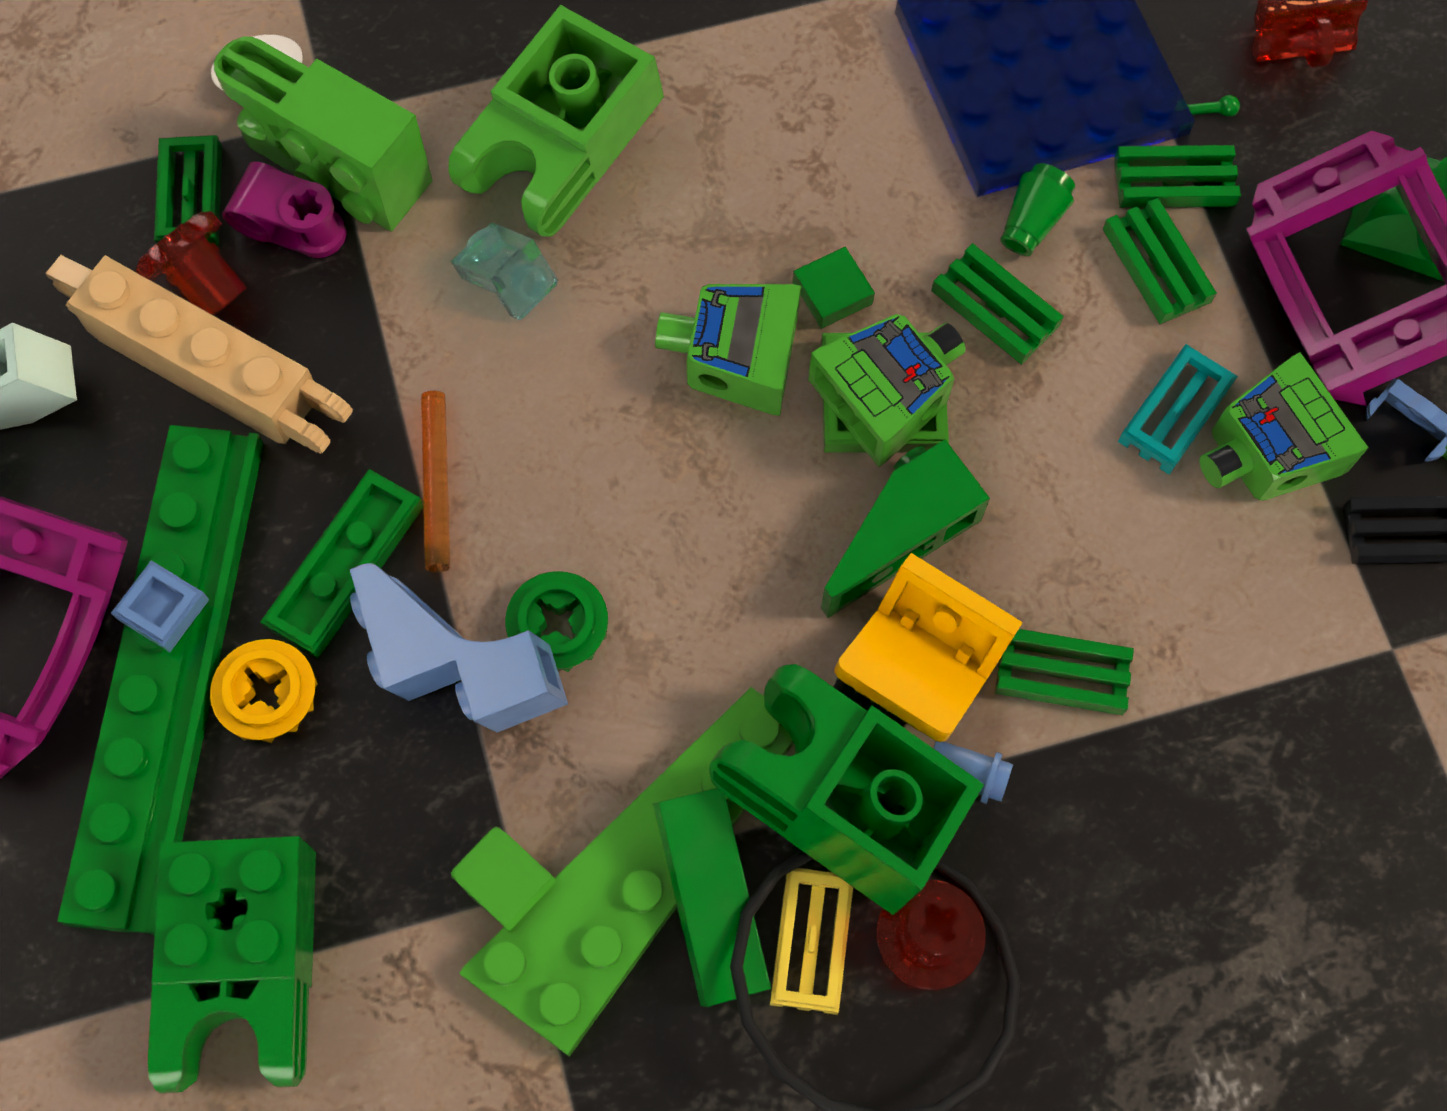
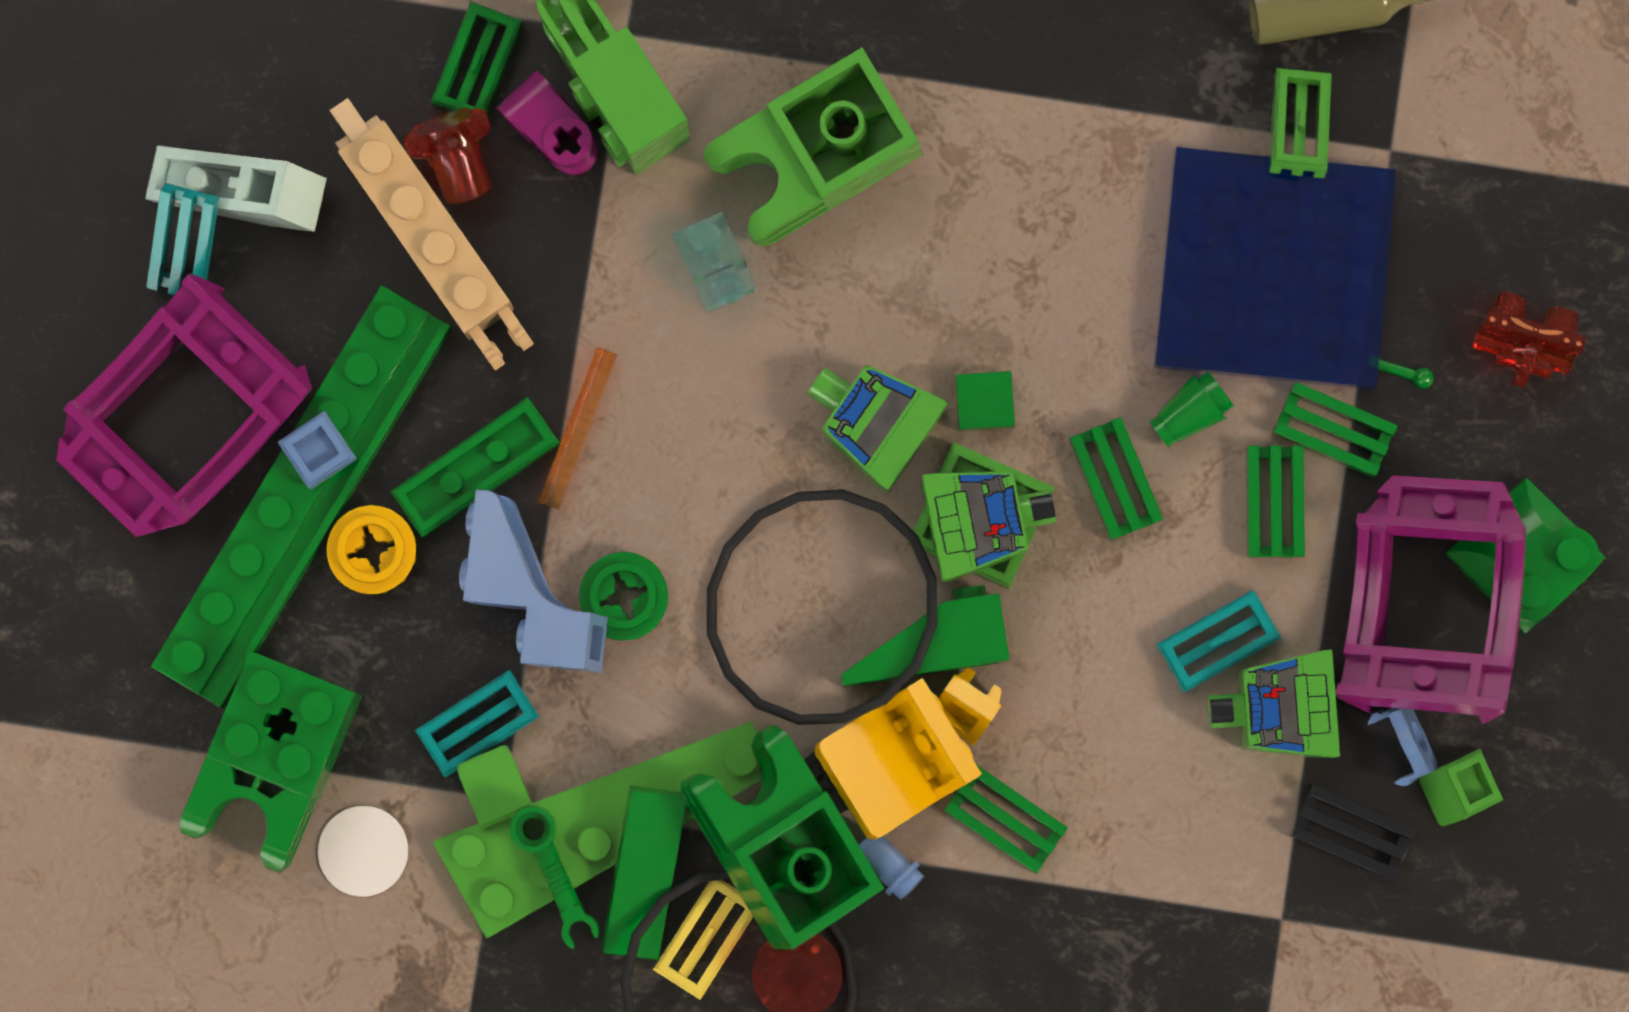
camera: 25 degrees right, 15 degrees up
none -> white sticker [318,806,408,897]
none -> teal tile [415,670,540,778]
none -> green brick [510,806,600,949]
none -> black piece [707,489,937,725]
none -> yellow tile [939,668,1002,746]

